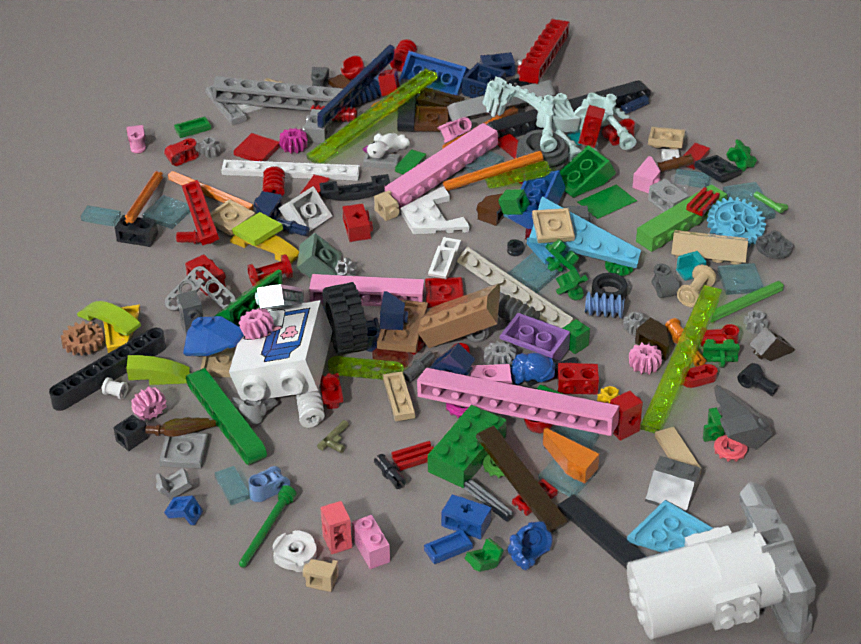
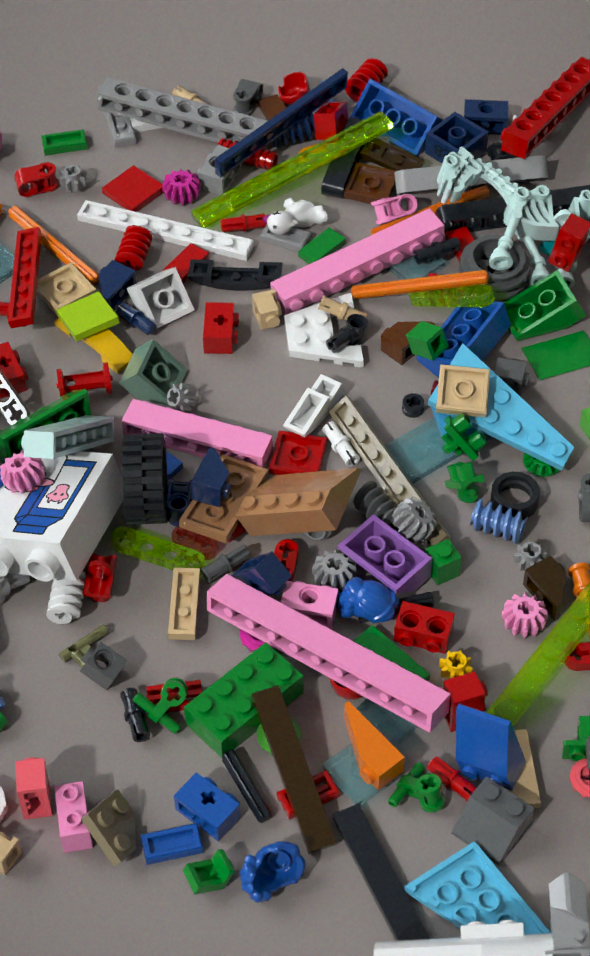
camera: 15 degrees right, 10 degrees up
none -> dark grey brick [80,642,128,690]
none -> dark tan plate [81,789,136,866]
none -> green piece [133,677,188,734]
none -> red axle [220,213,266,232]
none -> tan pin [318,295,367,321]
none -> white pin [322,421,360,467]
none -> black pin [326,314,368,353]
none -> green piece [388,762,446,813]
none -> light grey gear [392,497,437,542]
none -> black pin [413,237,461,265]
none -> red axle [427,756,477,802]
none -> blue slope [456,704,526,790]

